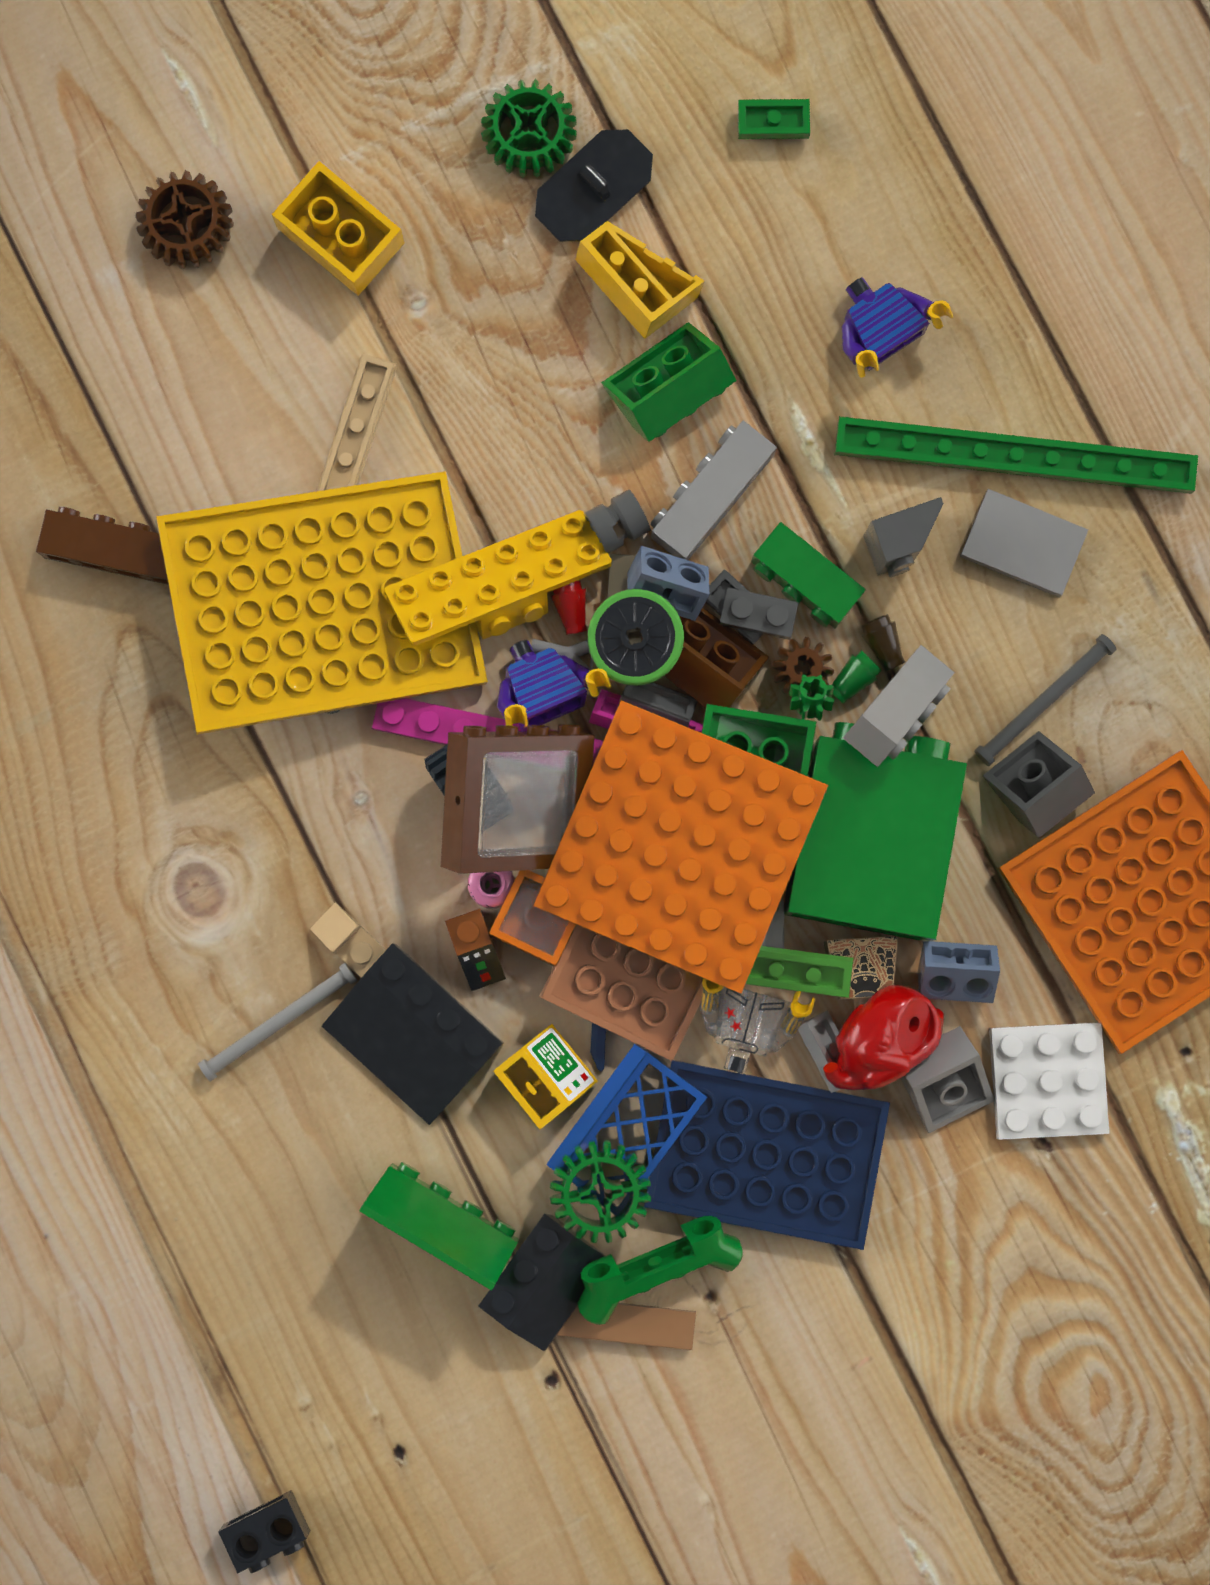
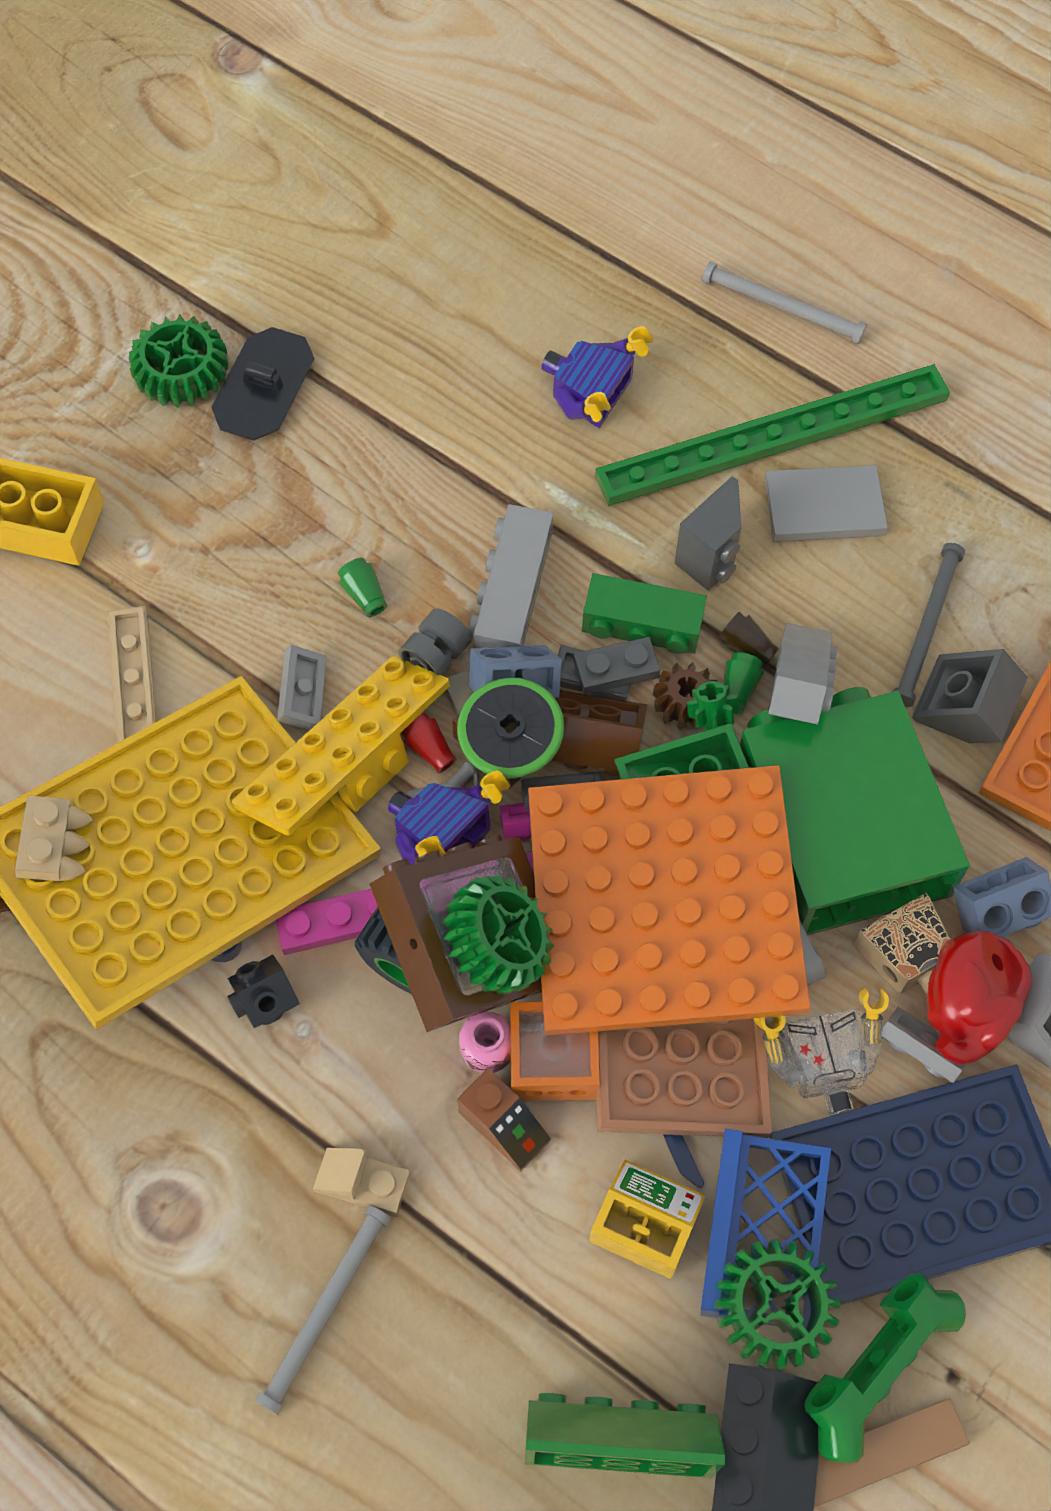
camera: 25 degrees left, 20 degrees down
black slope [322,943,504,1125] -> none
yellow wedge [575,221,705,339] -> none
green slope [601,322,737,442] -> none
bright green plate [701,946,854,998] -> none
green plate [738,99,810,139] -> none
none -> tan plate [15,796,93,881]
none -> black brick [227,954,300,1028]
none -> light grey plate [277,645,327,730]
none -> green cone [338,558,388,617]
none -> green gear [442,874,554,995]
none -> light grey bar [702,261,867,344]

